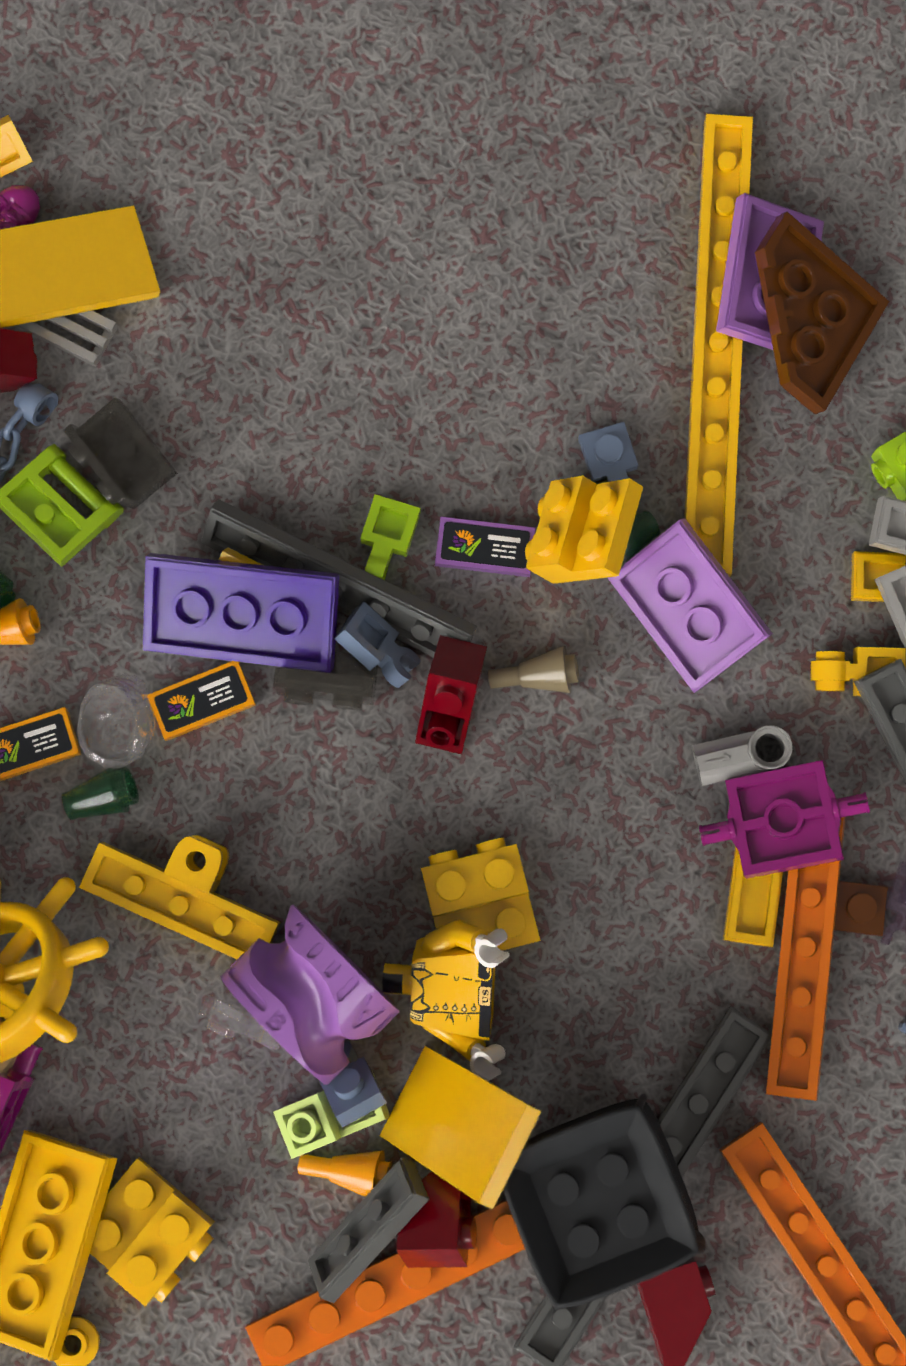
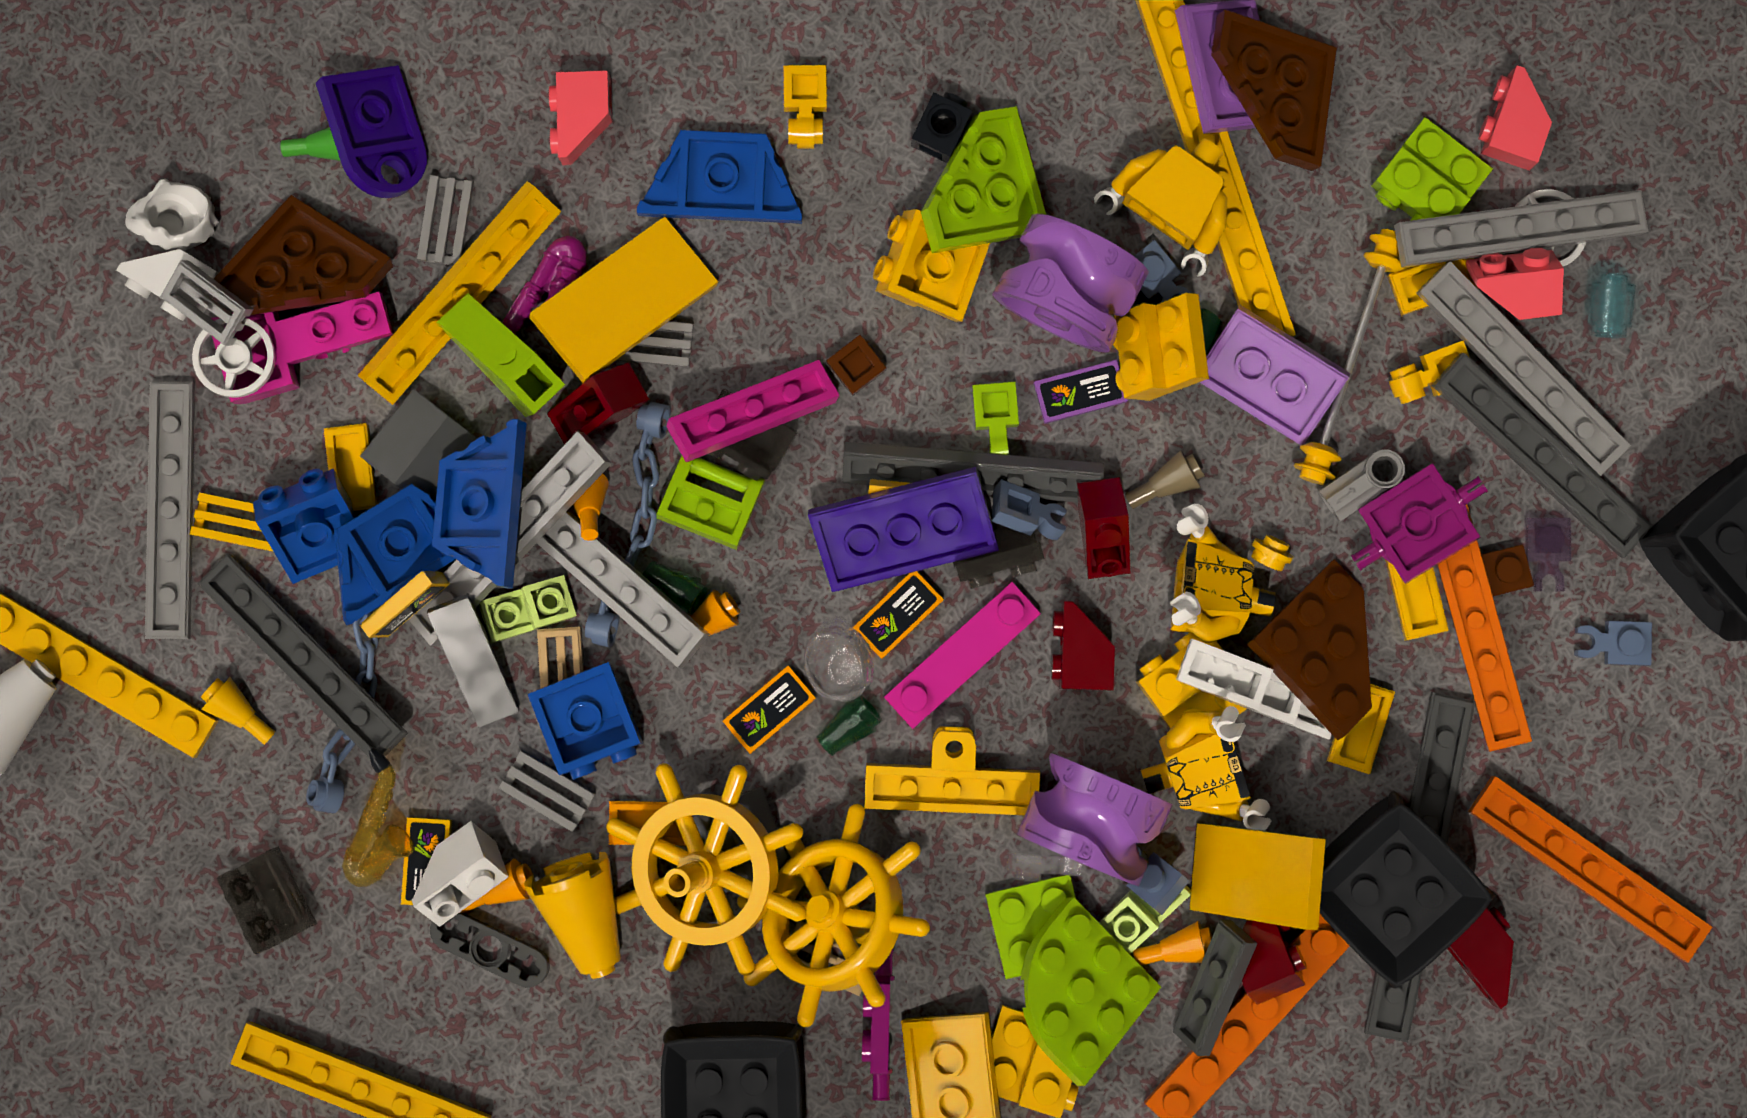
camera: 15 degrees left, 5 degrees up
none -> coral slope [549,71,612,165]
none -> blue wing [637,130,803,224]
none -> dark pink plate [666,360,839,462]
none -> yellow plate [783,65,827,149]
none -> reddish brown plate [826,335,887,396]
none -> yellow plate [873,209,990,322]
none -> dark pink plate [884,582,1041,729]
none -> black brick [911,92,973,163]
none -> lime plate [921,106,1046,253]
none -> lime plate [985,873,1076,979]
none -> medium lavender piece [992,214,1149,353]
none -> lime plate [1021,897,1161,1086]
none -> dark red slope [1051,601,1115,691]
none -> yellow torso [1094,138,1227,277]
none -> yellow torso [1170,504,1276,643]
none -> white slope [1176,639,1332,740]
none -> reddish brown plate [1247,559,1372,740]
none -> yellow plate [1251,535,1294,571]
none -> yellow axle [1294,229,1405,485]
none -> yellow tile [1327,684,1395,774]

